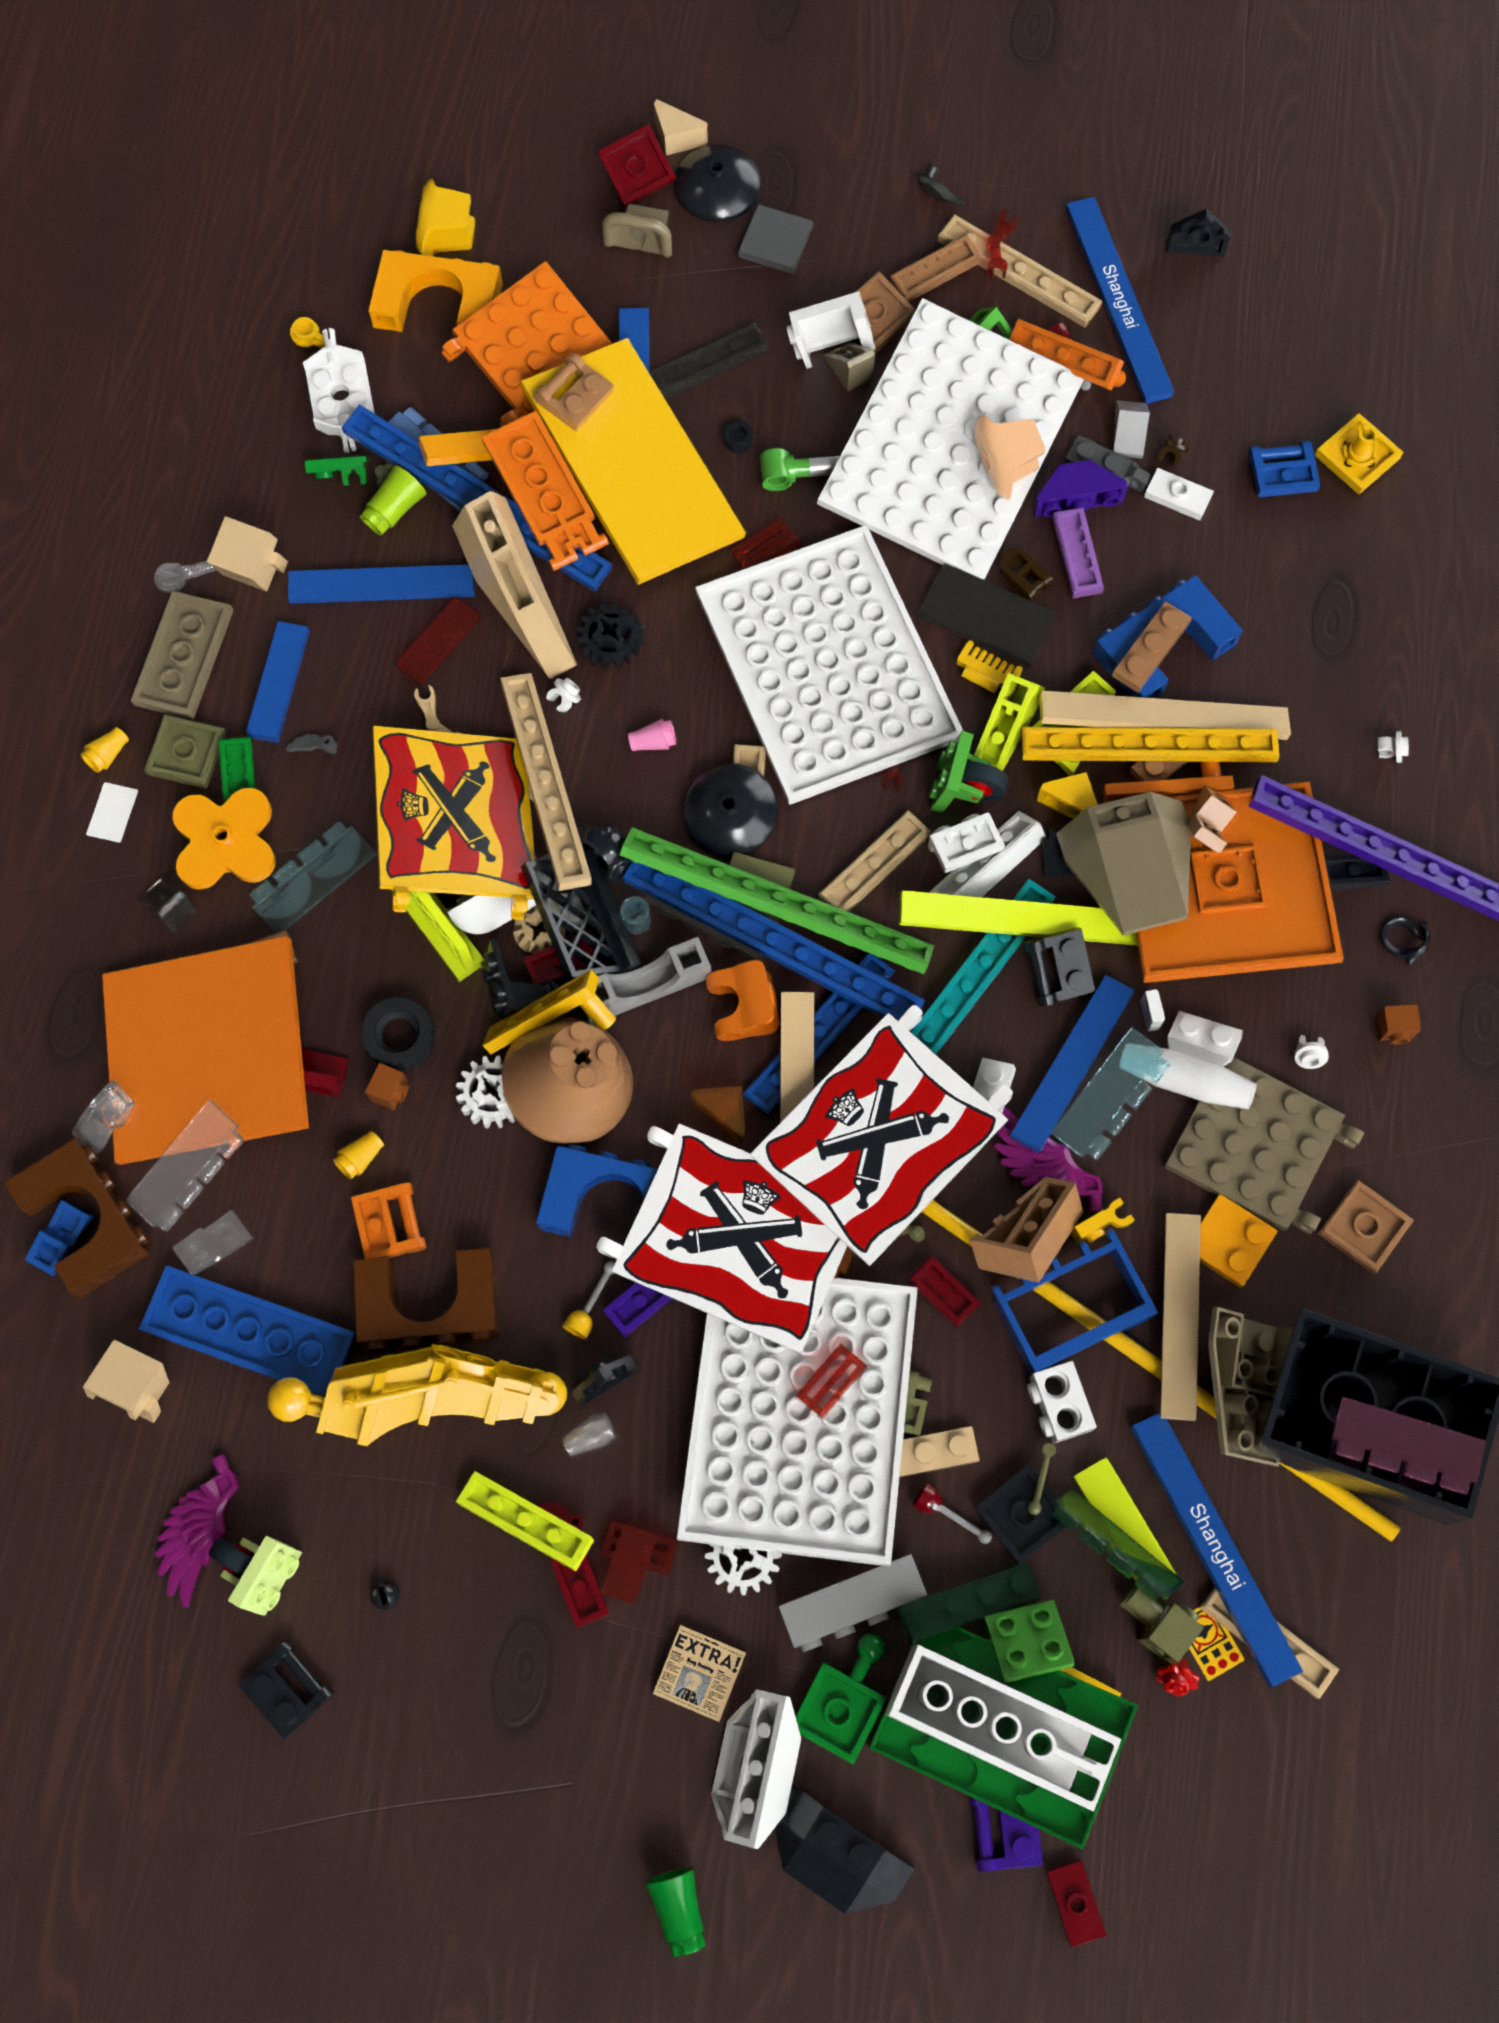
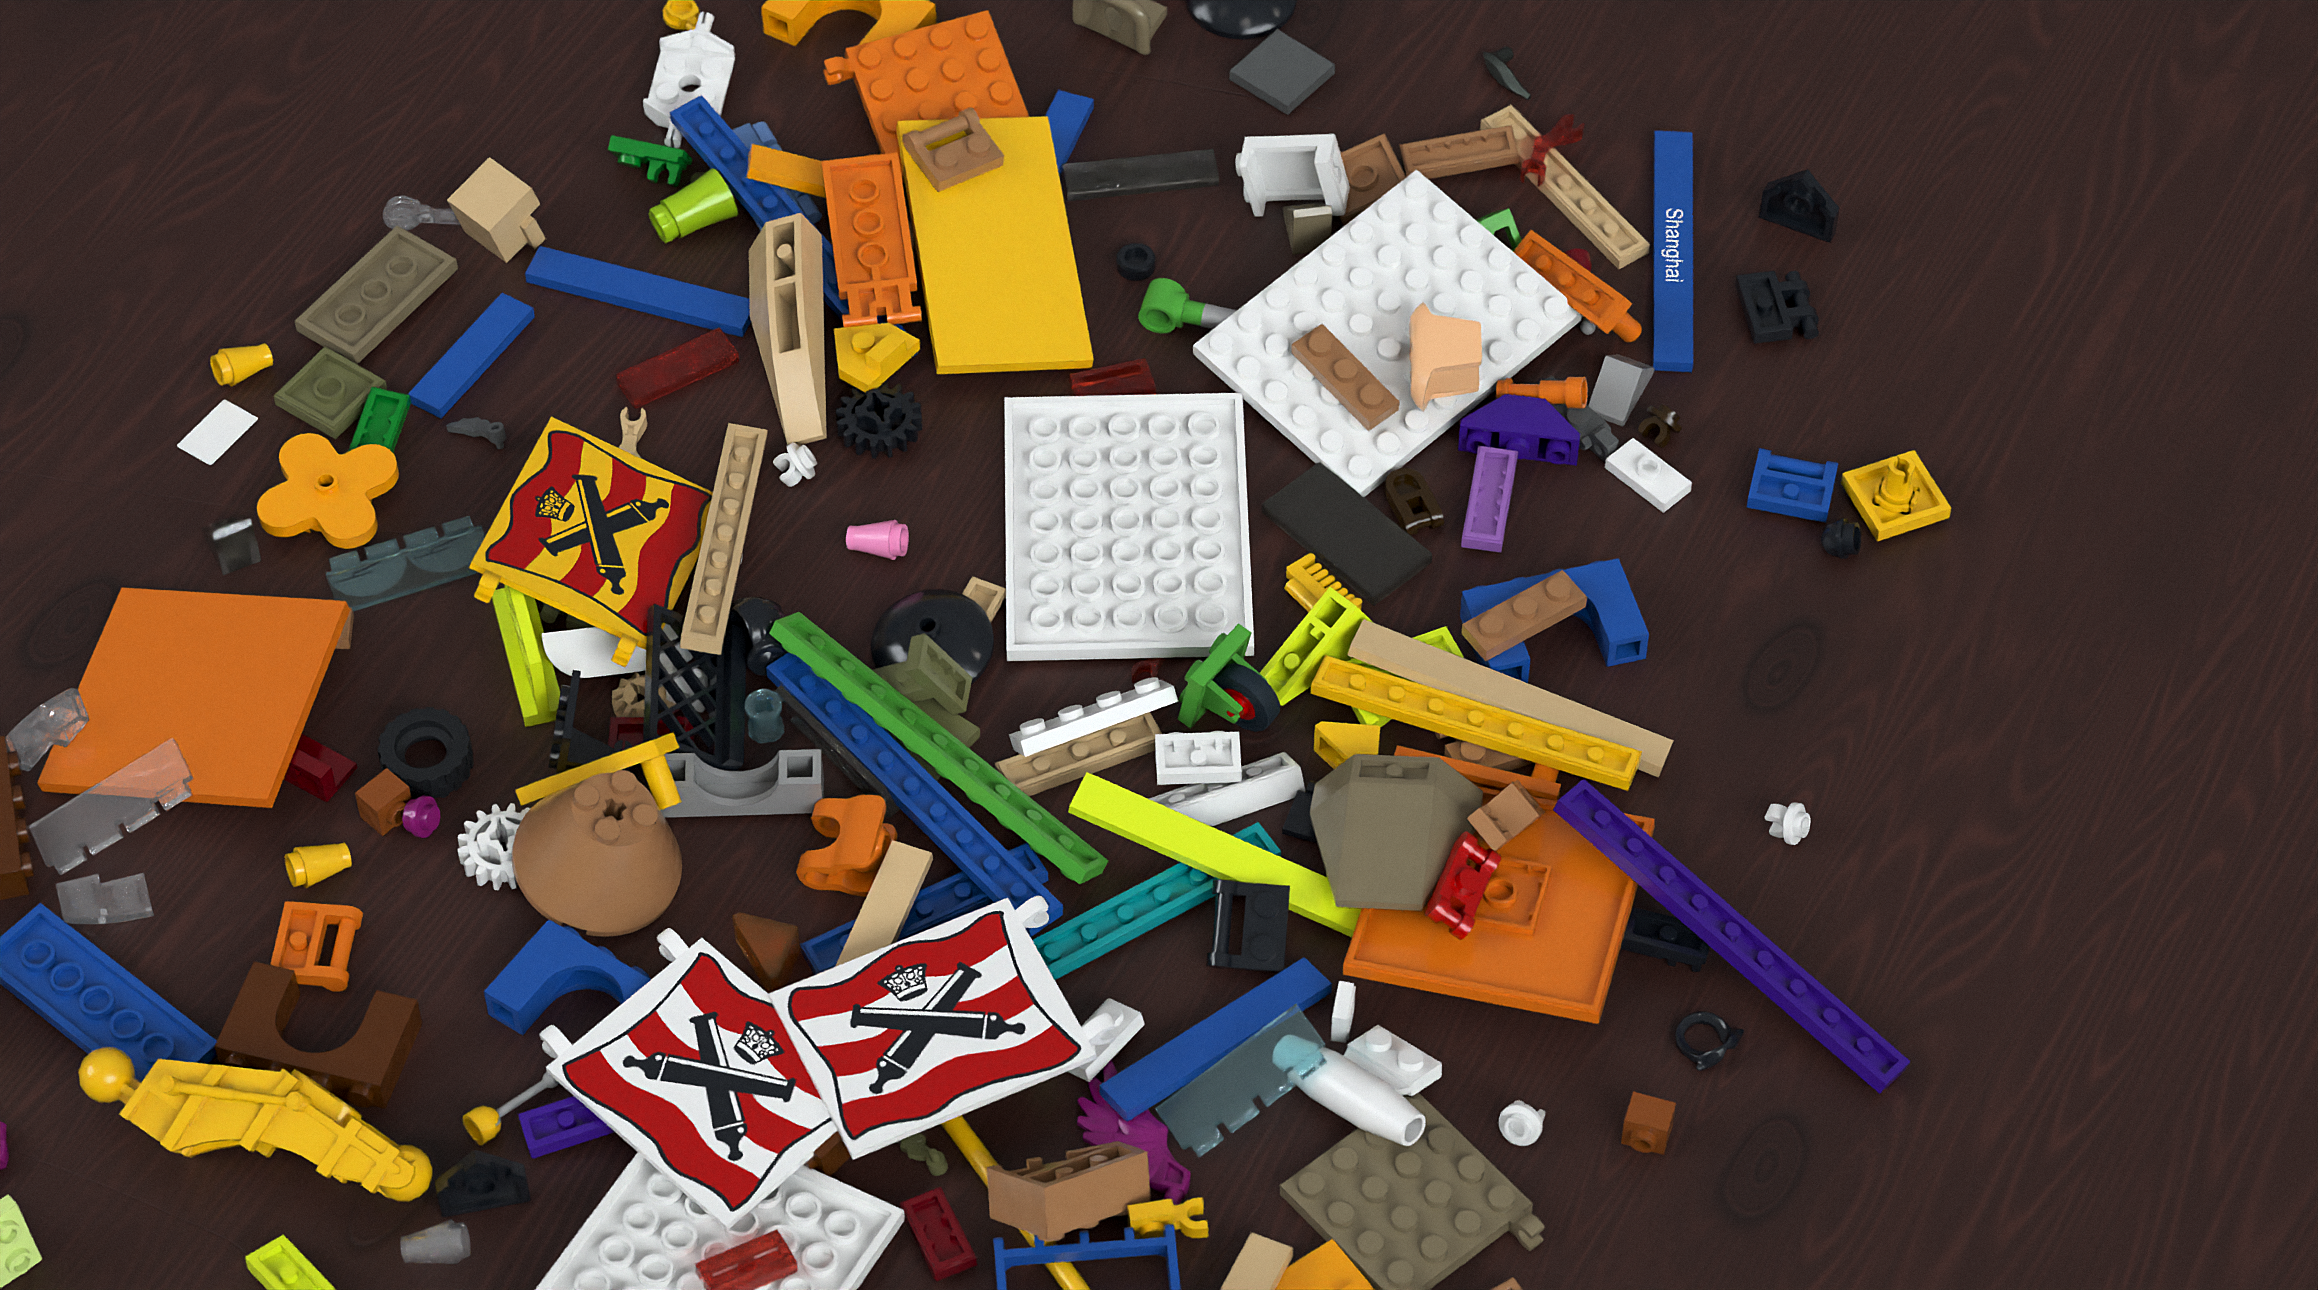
camera: 20 degrees right, 20 degrees down
none -> magenta plate [403,795,441,838]
none -> yellow plate [834,323,920,393]
none -> olive bracket [872,633,972,715]
none -> white plate [1009,677,1178,757]
none -> medium nougat plate [1291,324,1400,431]
none -> red plate [1425,831,1502,940]
none -> orange piece [1496,377,1588,409]
none -> black plate [1735,271,1819,344]
none -> black plate [1821,518,1861,559]

